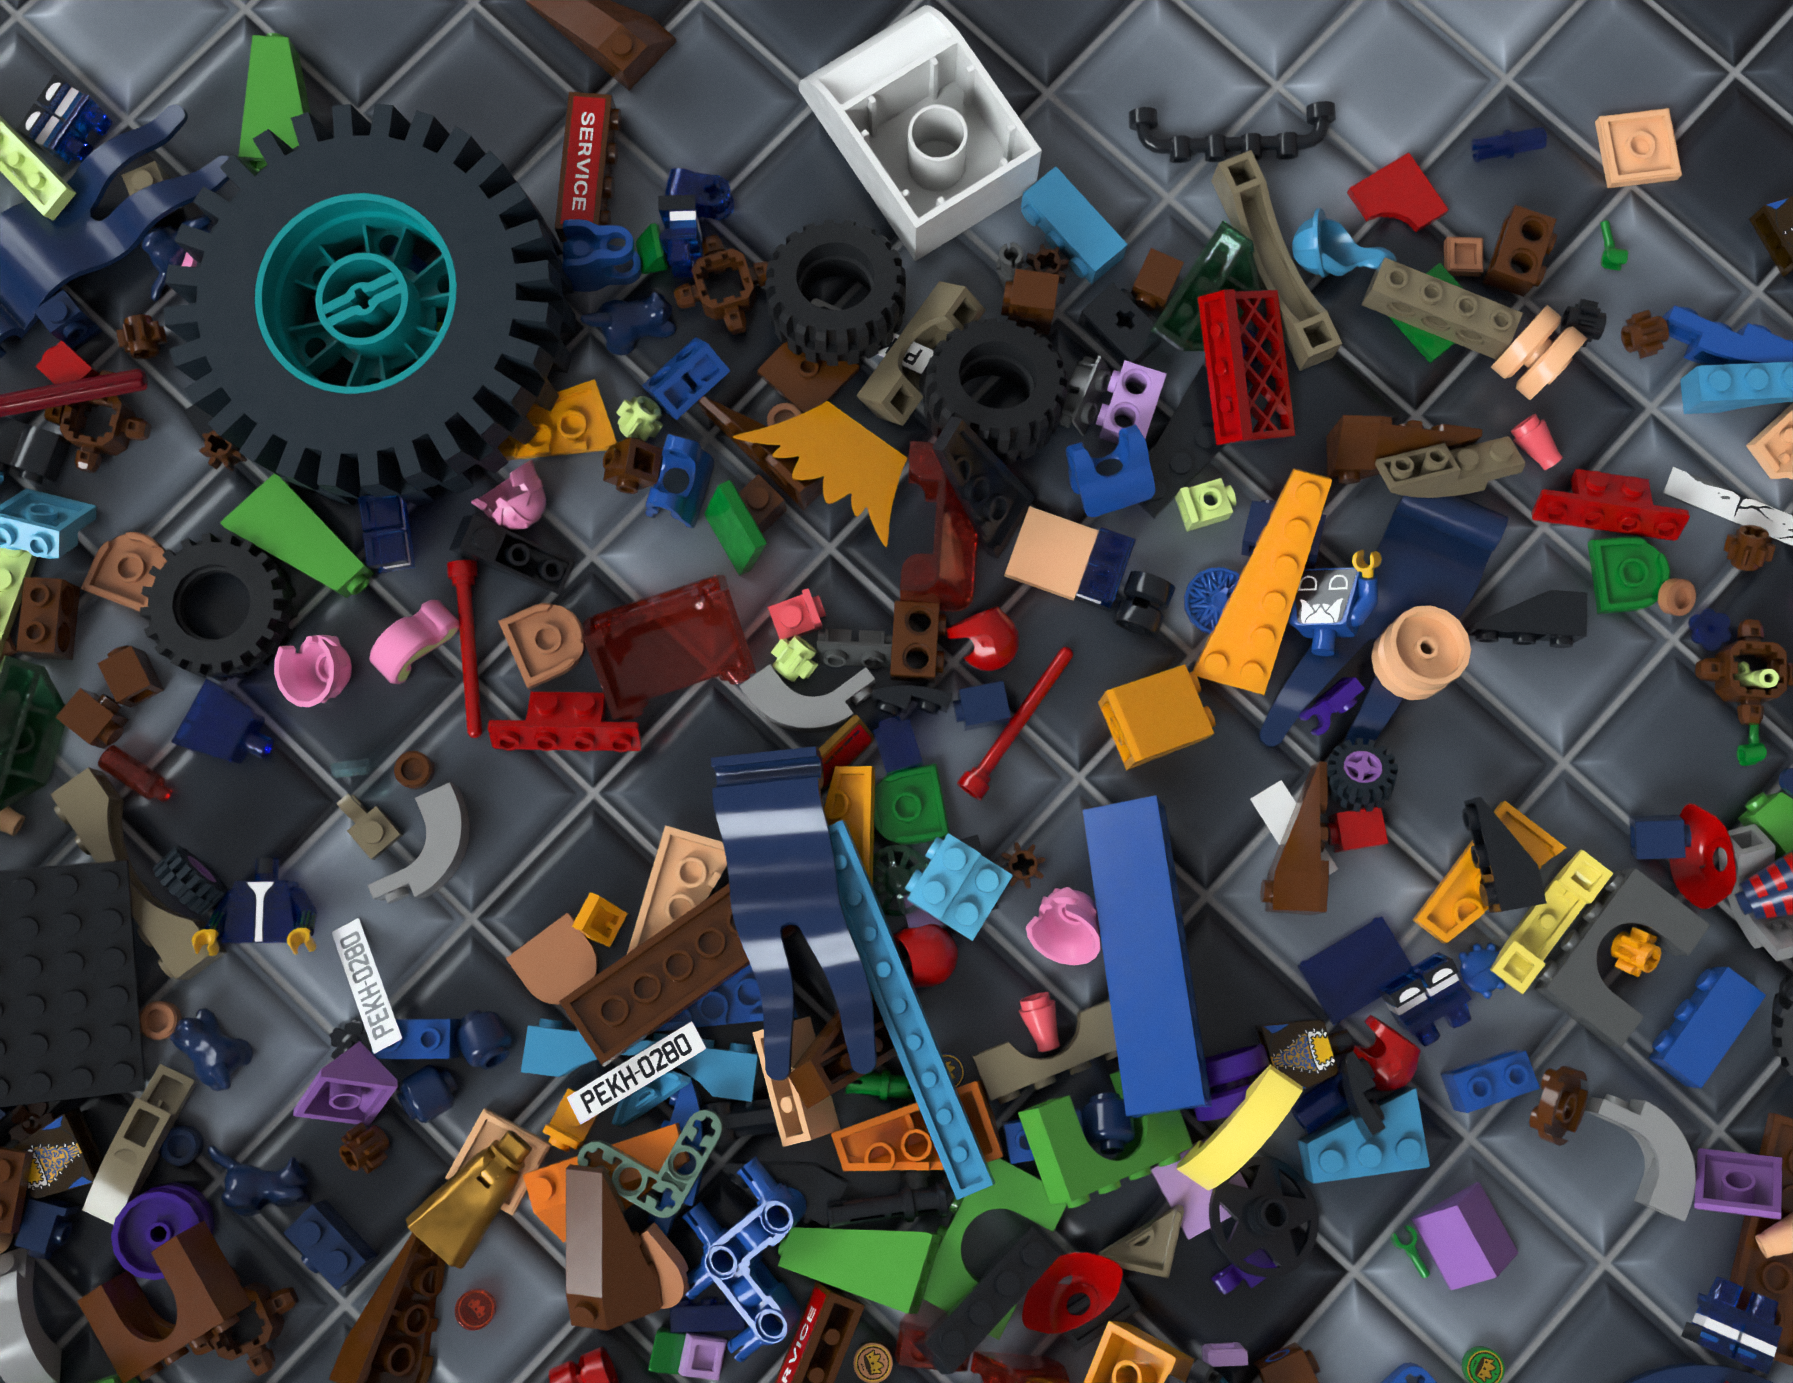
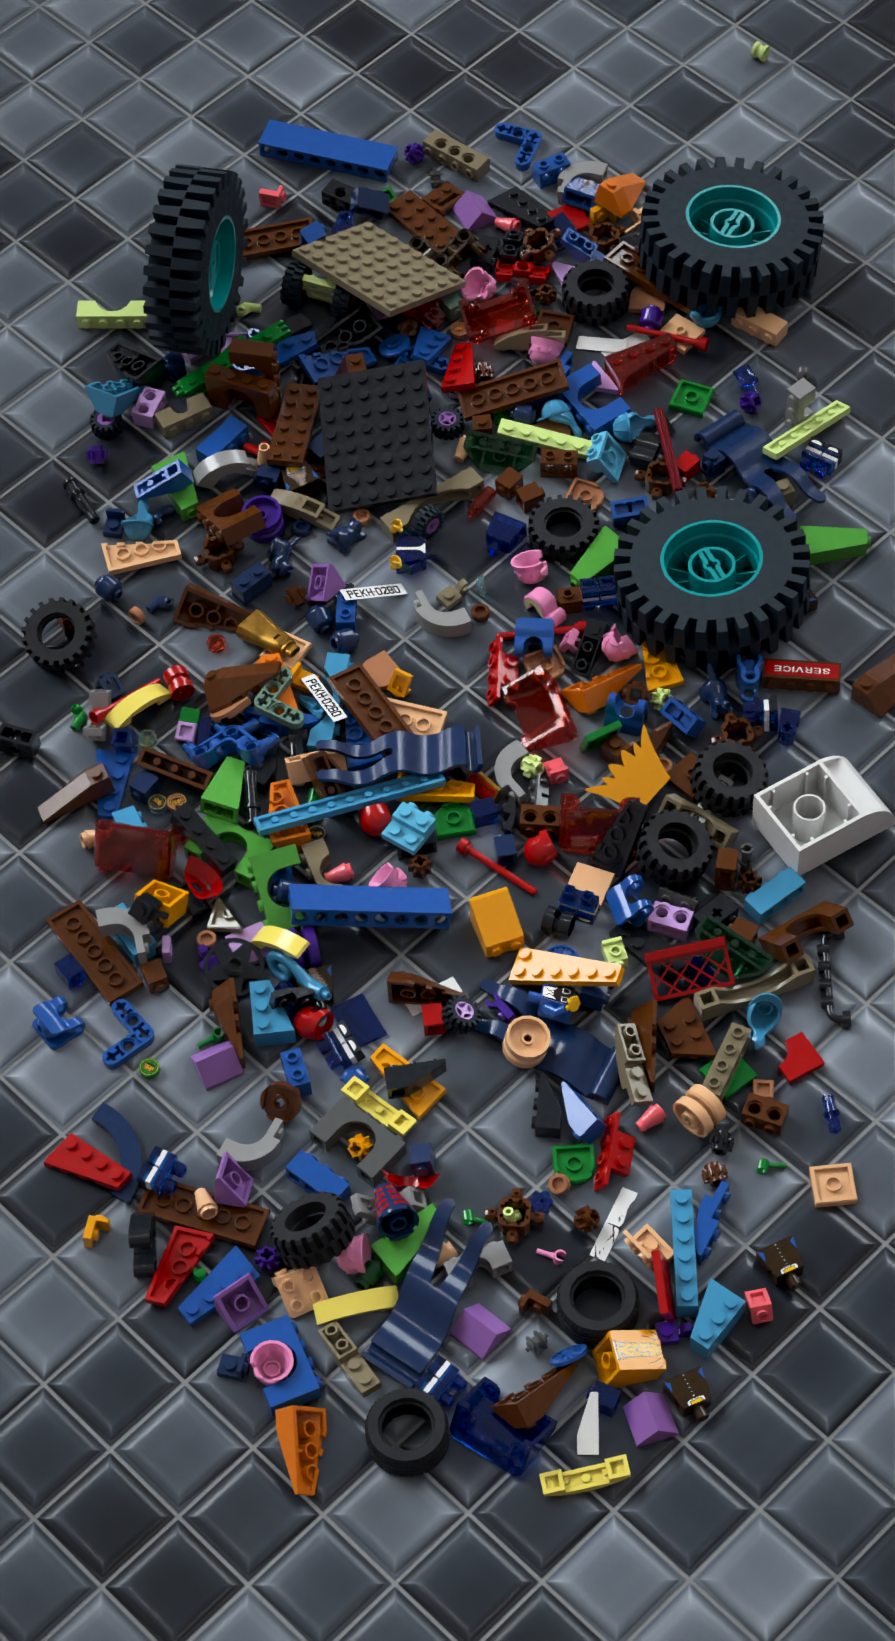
camera: 95 degrees right, 25 degrees down
none -> nougat tile [196,930,217,951]
none -> reddish brown wedge [209,977,246,1069]
none -> dark azure plant [267,950,332,1001]
none -> blue piece [514,618,555,659]
none -> reddish brown brick [554,586,582,614]
none -> bright pink tile [558,628,581,654]
none -> orange wedge [561,664,643,715]
none -> slope [561,1081,607,1144]
none -> blue brick [610,496,649,527]
none -> reddish brown wing [657,995,717,1060]
none -> reddish brown arch [758,900,854,964]

